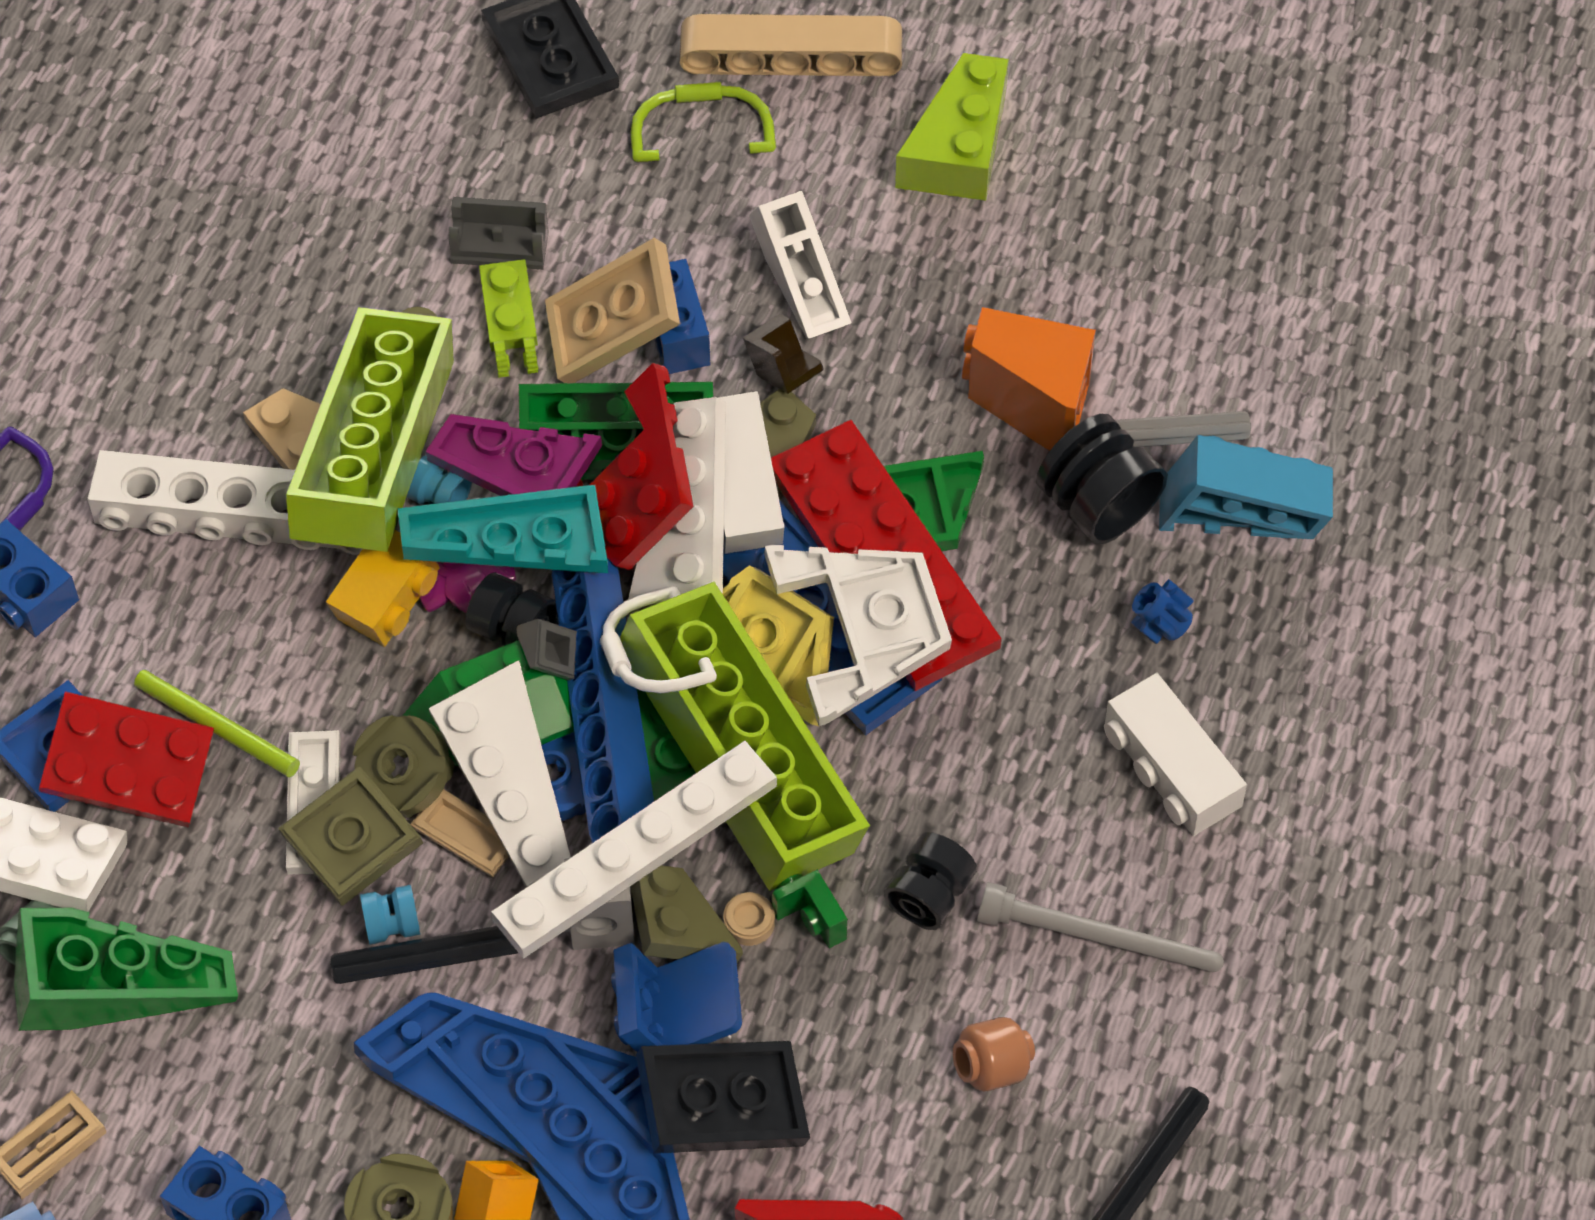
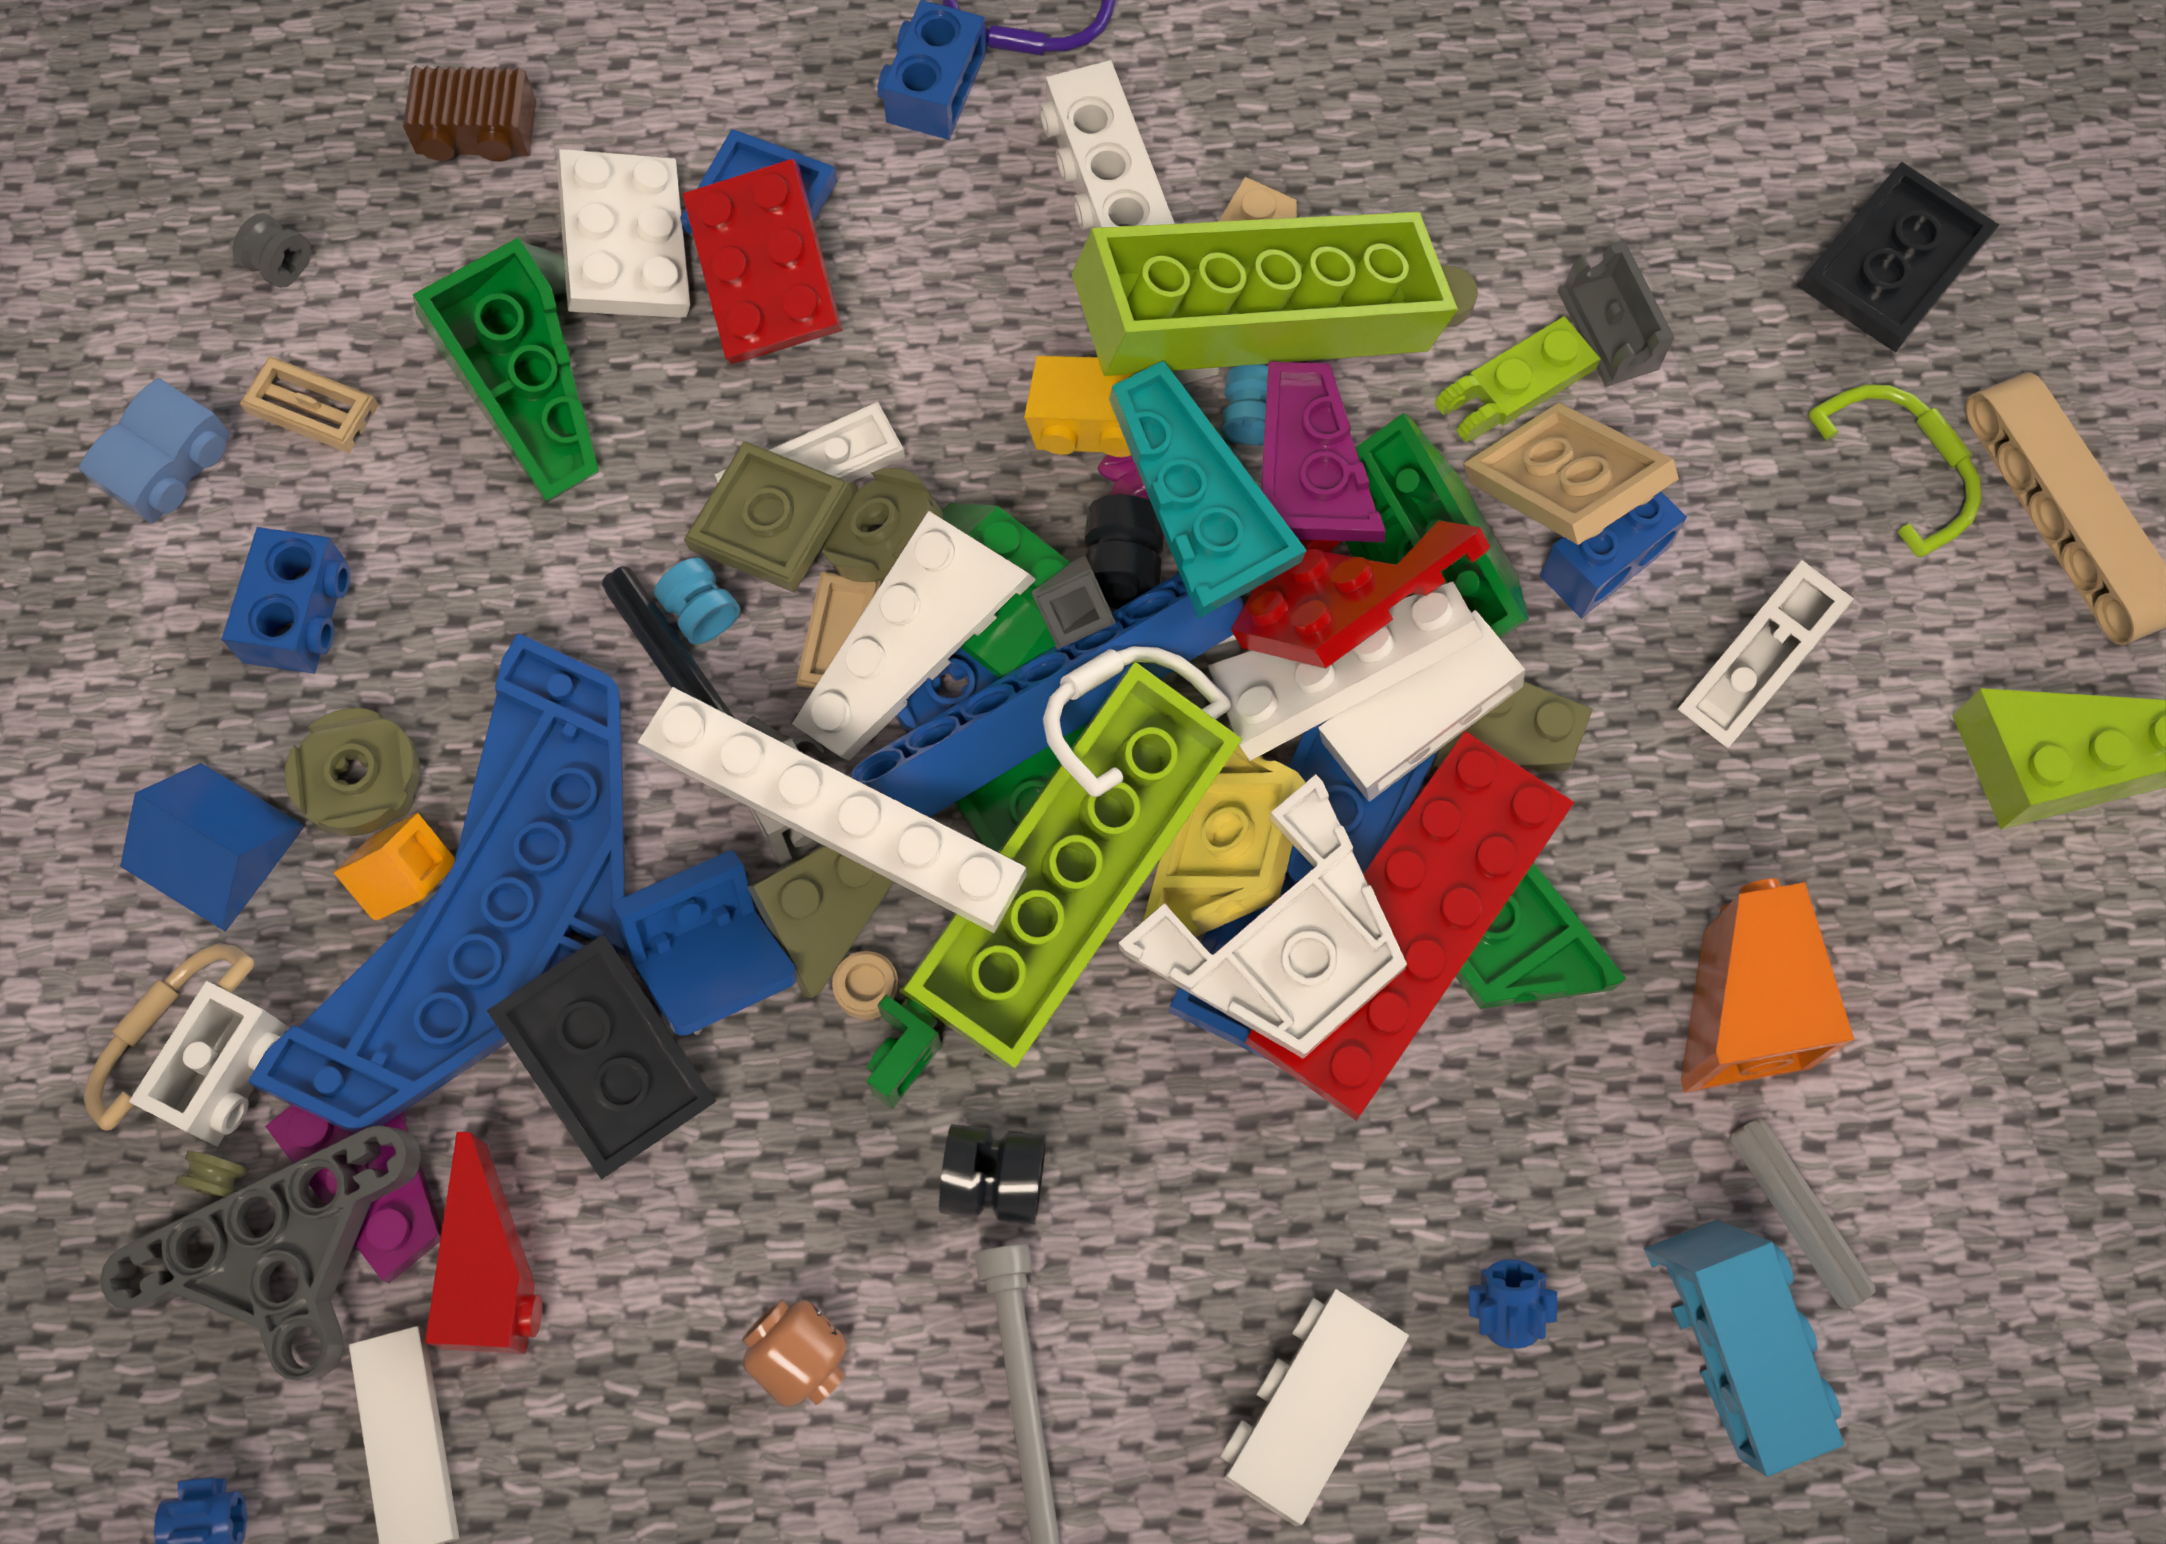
camera: 65 degrees right, 10 degrees up
lime bar [134,670,300,778] -> none
dark brown panel [743,314,824,394] -> none
black wheel [1036,414,1168,544] -> none

